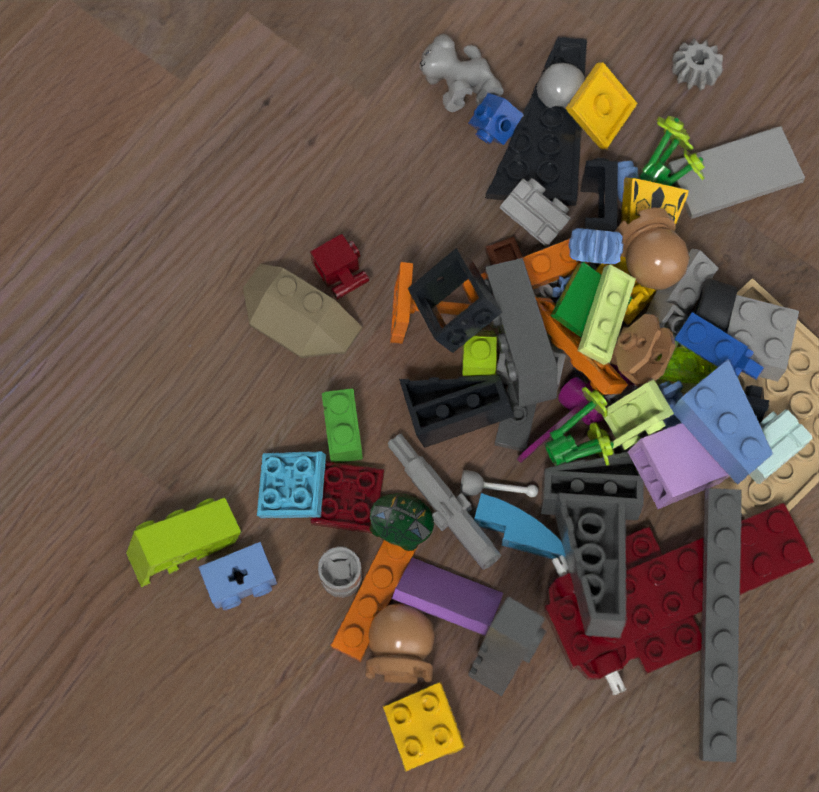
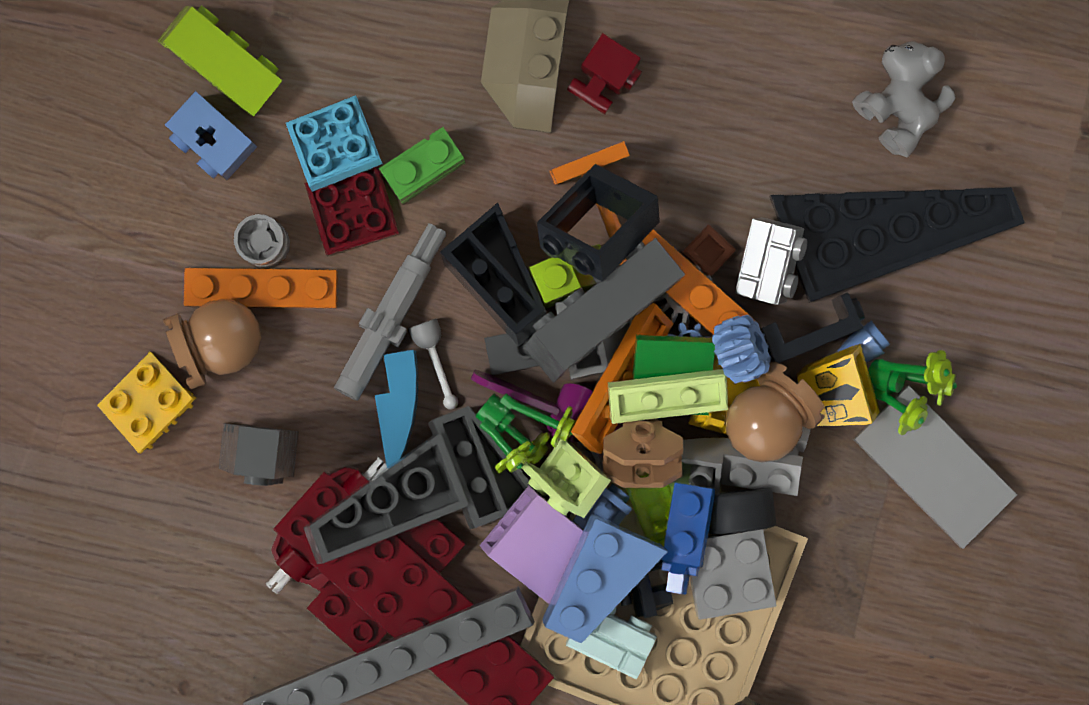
camera: 70 degrees right, 15 degrees up
dark green dish [370,493,434,551] -> none
medium lavender tile [392,558,504,635] -> none
blue brick [469,93,523,145] -> none
light grey hair [537,63,585,108] -> none
yellow tile [565,62,638,149] -> none
light grey gear [672,38,723,91] -> none

